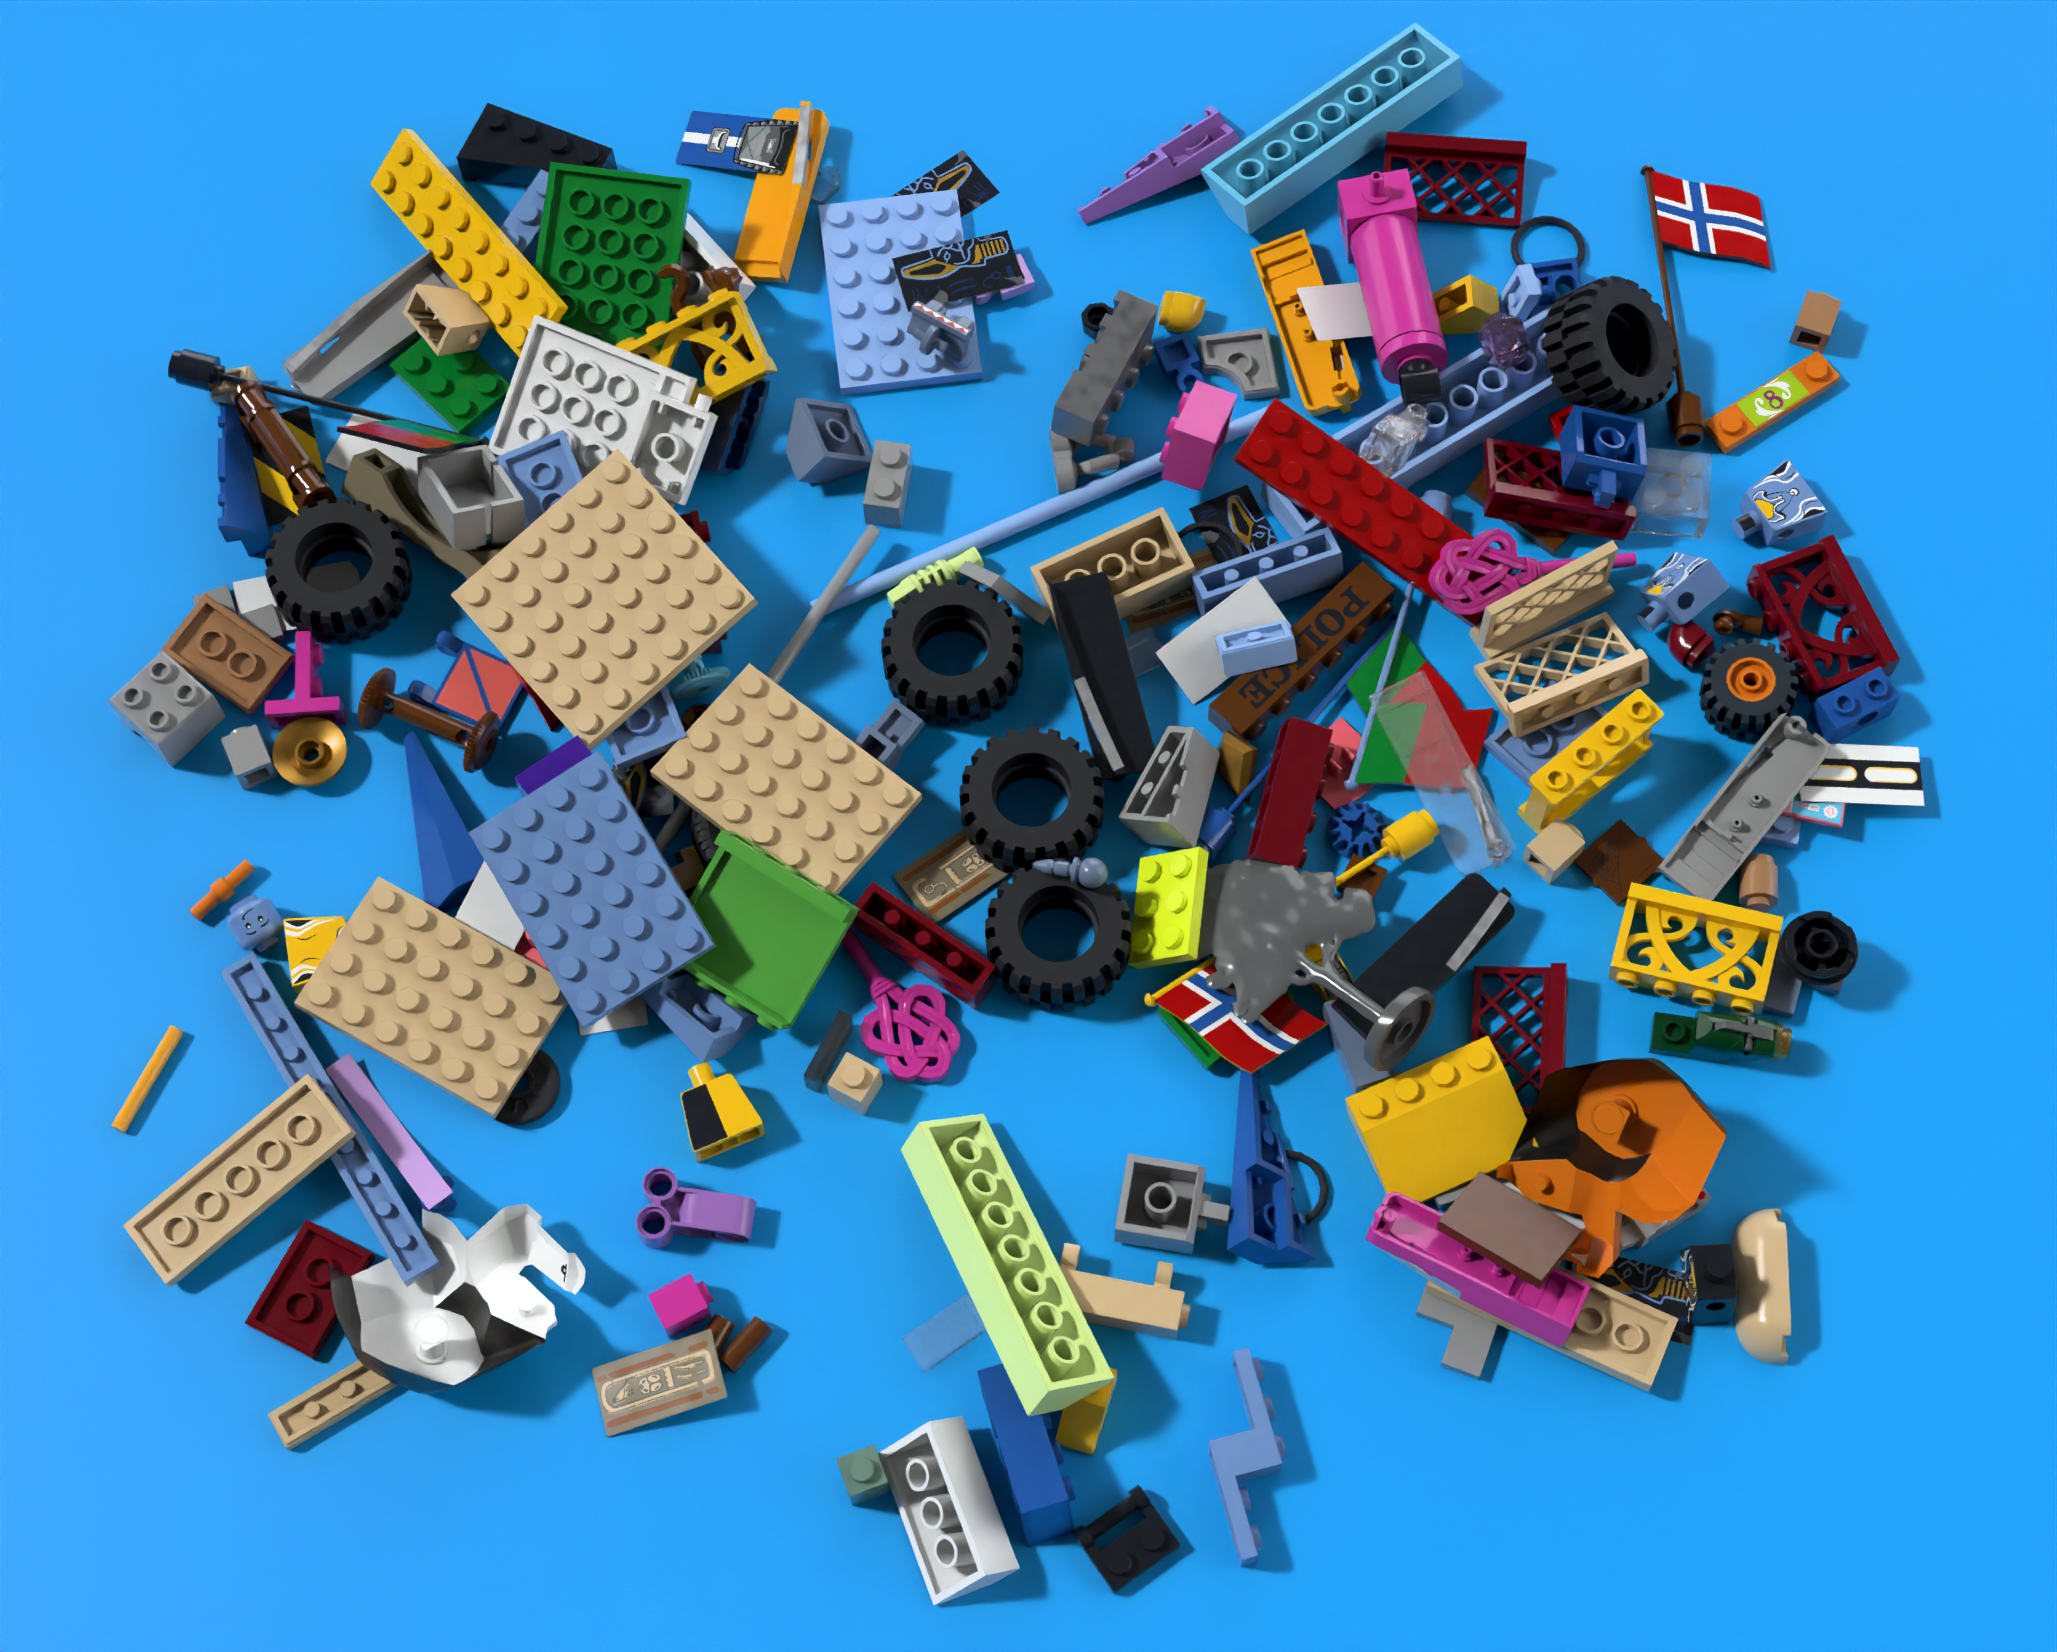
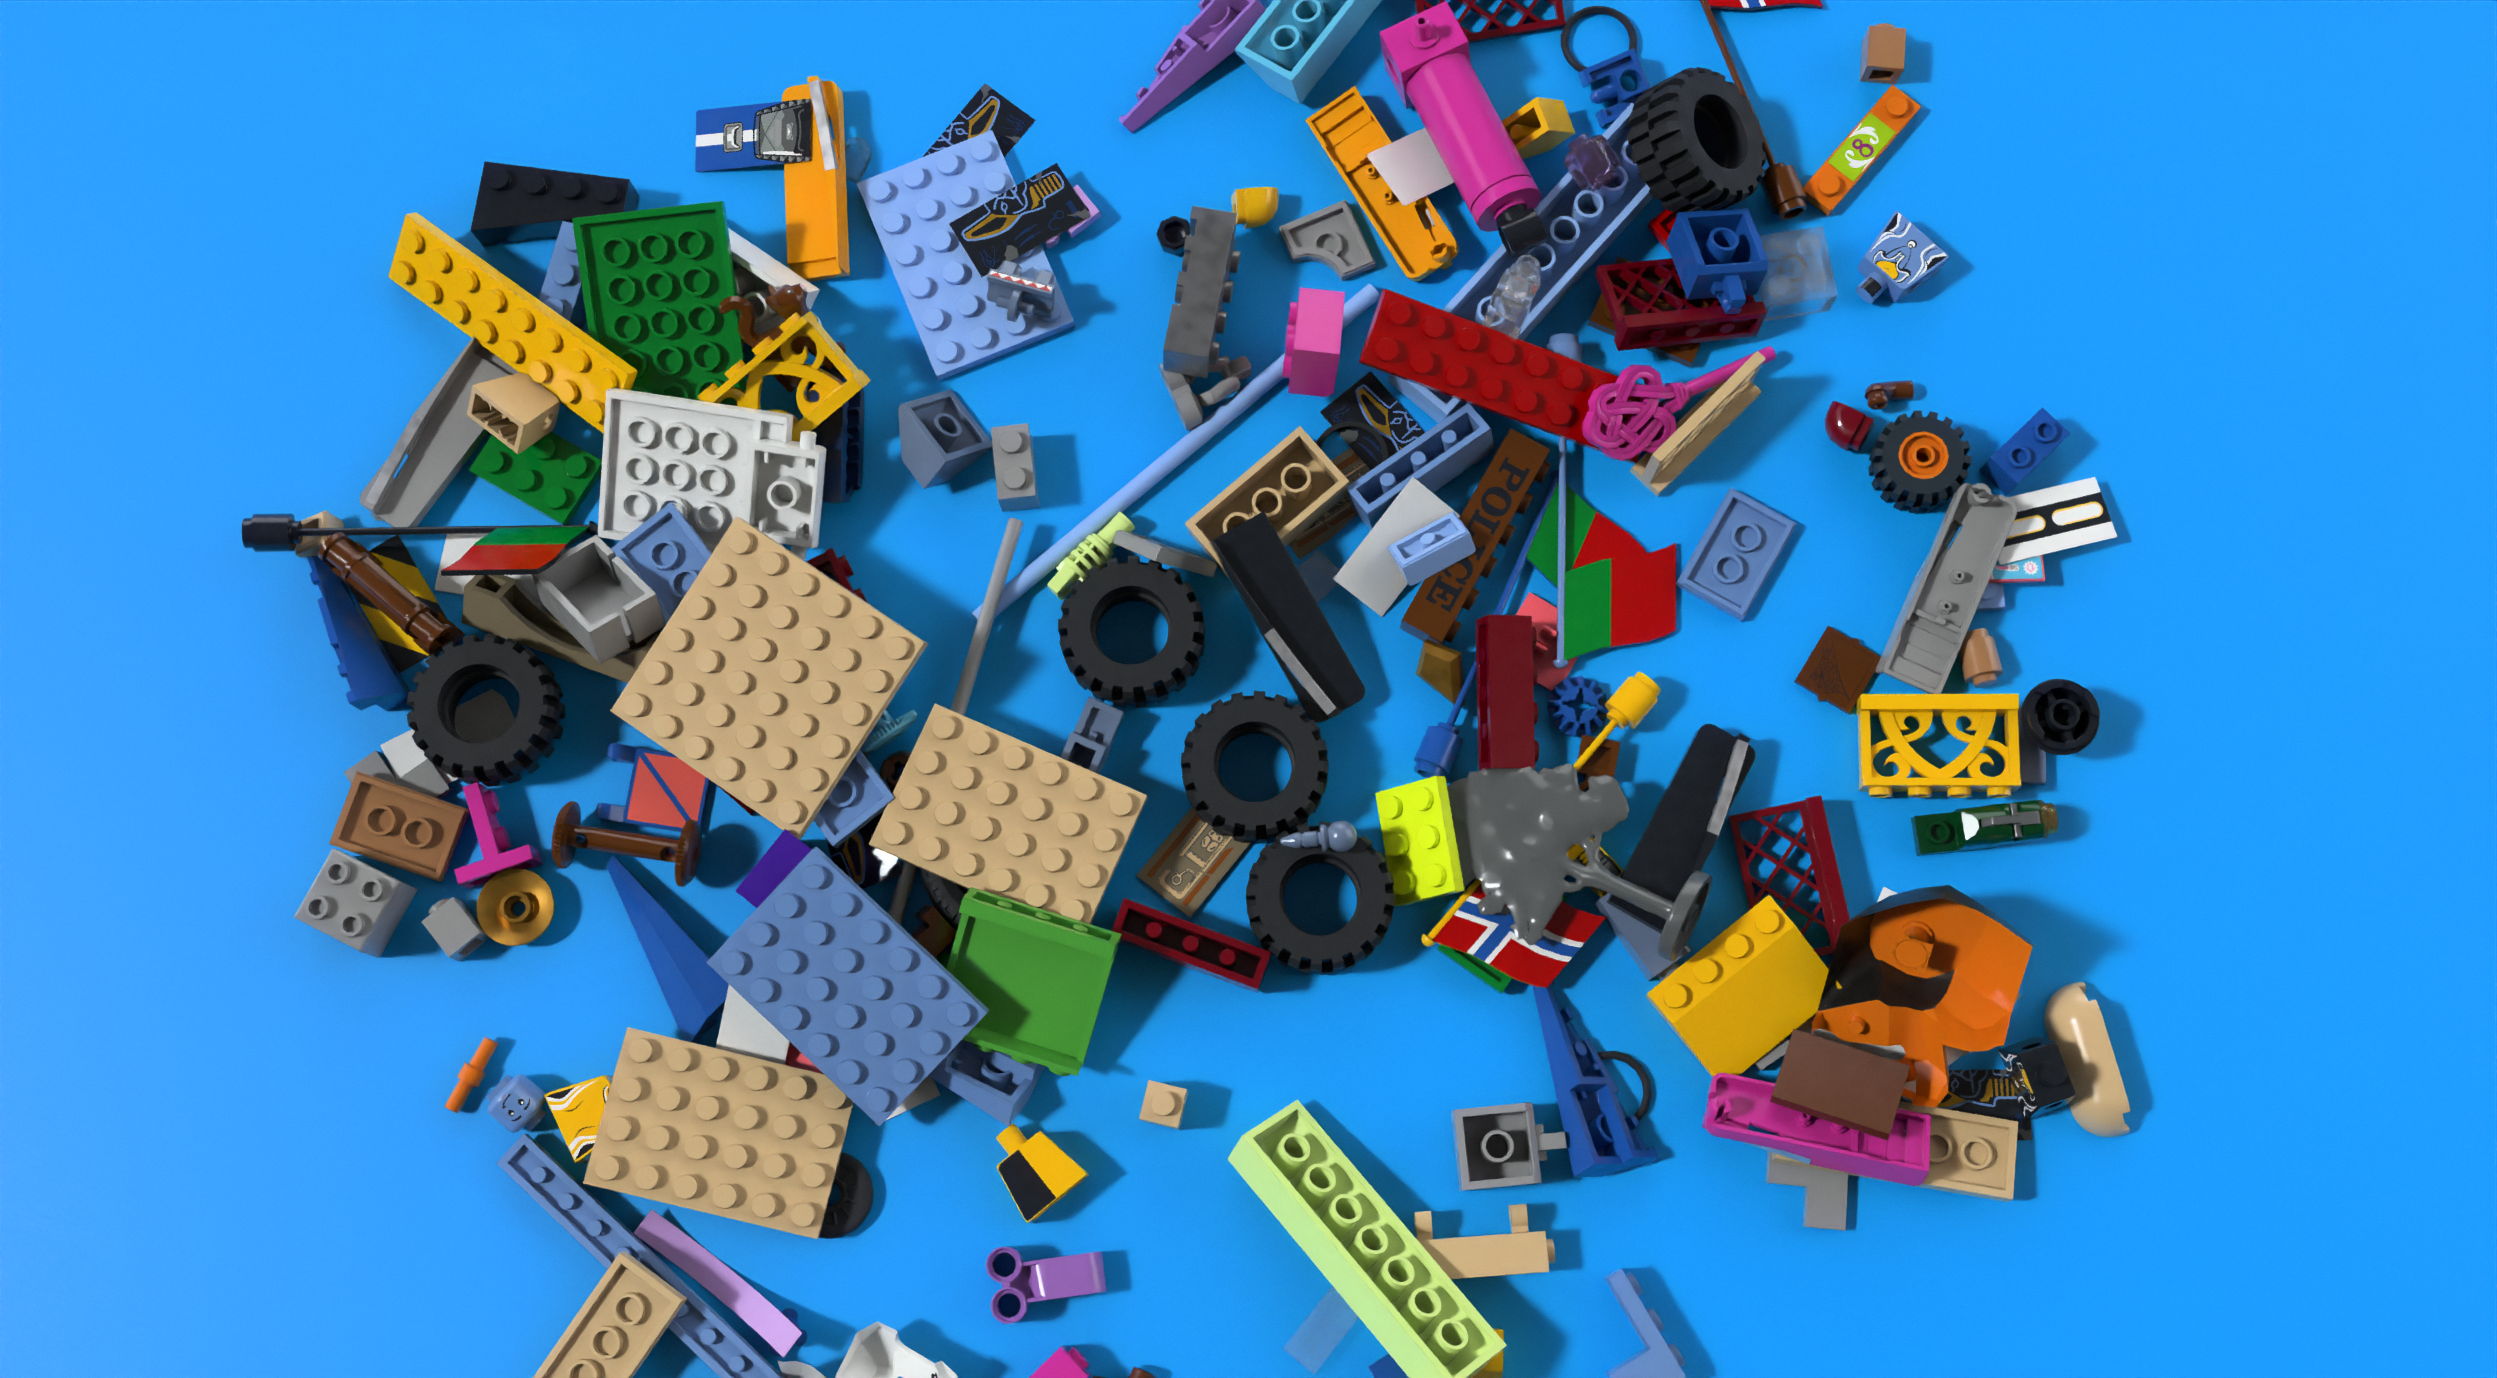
camera: 15 degrees left, 10 degrees up
light orange bar [111,1025,184,1133] -> none
clear smoke tile [803,1010,854,1093] -> none
dark pink piece [841,927,961,1083] -> none
light grey wedge [1118,726,1220,848] -> none
blue plate [1153,331,1204,397] -> none
clear piece [1368,670,1514,876] -> none
tan fence [1474,612,1649,739] -> none
light blue plate [1498,264,1542,330] -> none
yellow fence [1517,689,1664,835] -> none
tan brick [1522,817,1586,885] -> none
medium blue torso [1637,552,1730,632] -> none
dark red fence [1746,535,1900,703] -> none

